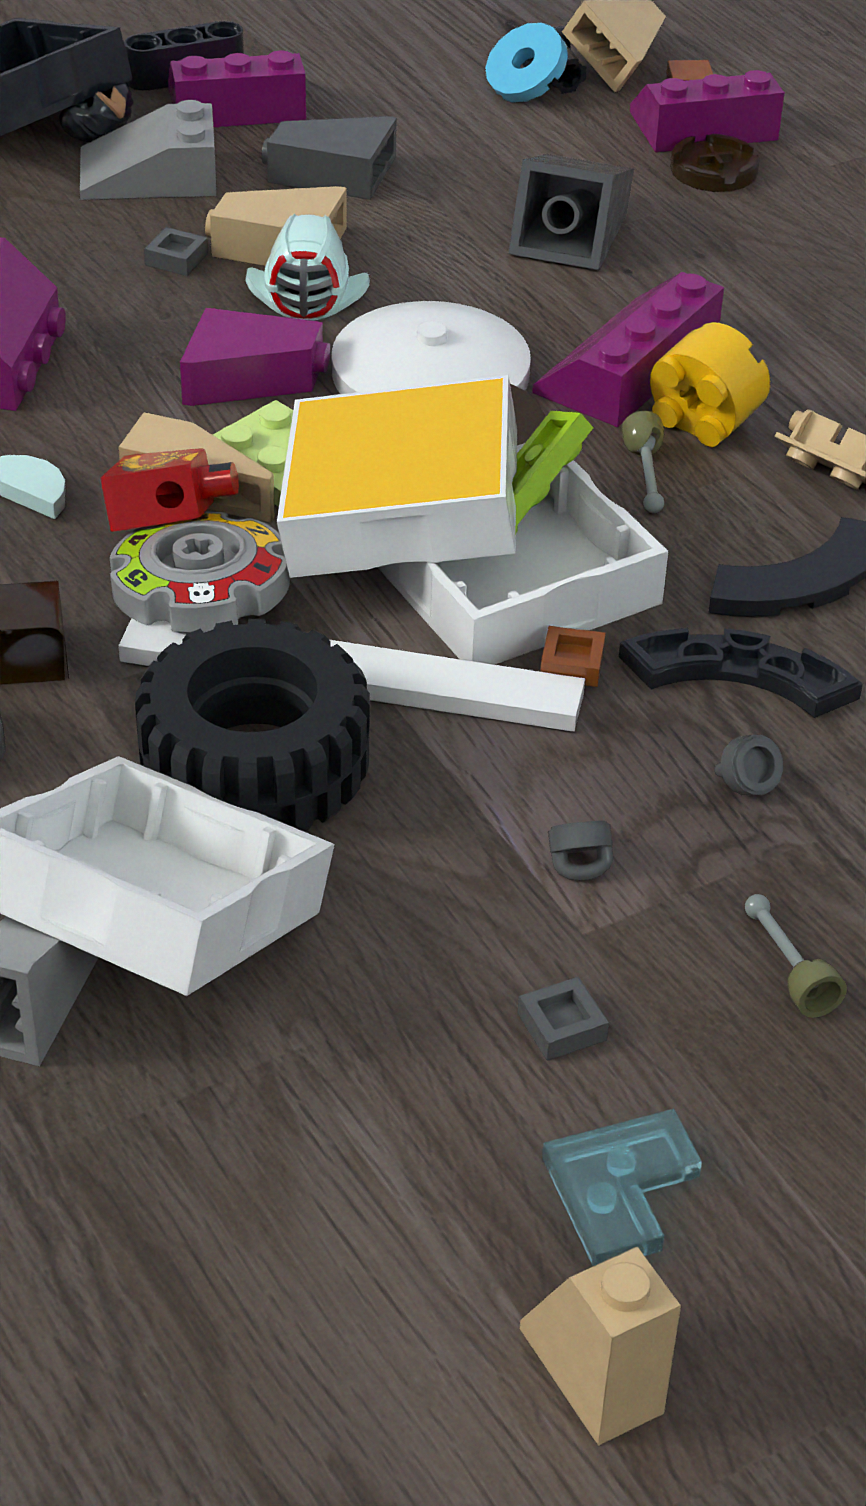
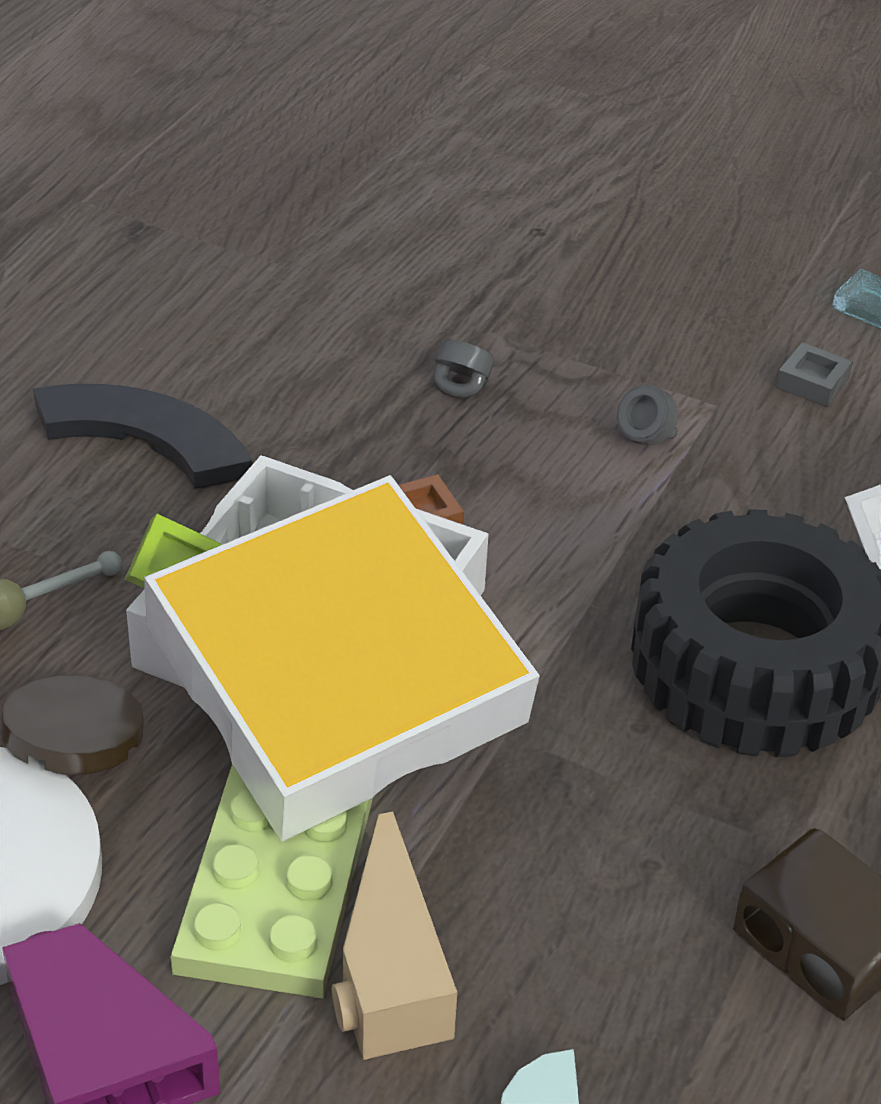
camera: 125 degrees left, 0 degrees up
red torso [100,448,239,532] -> none
light grey piece [110,512,290,632] -> none
white tile [118,618,585,732] -> none
black tile [619,628,863,718] -> none
olive hinge [745,894,847,1018] -> none

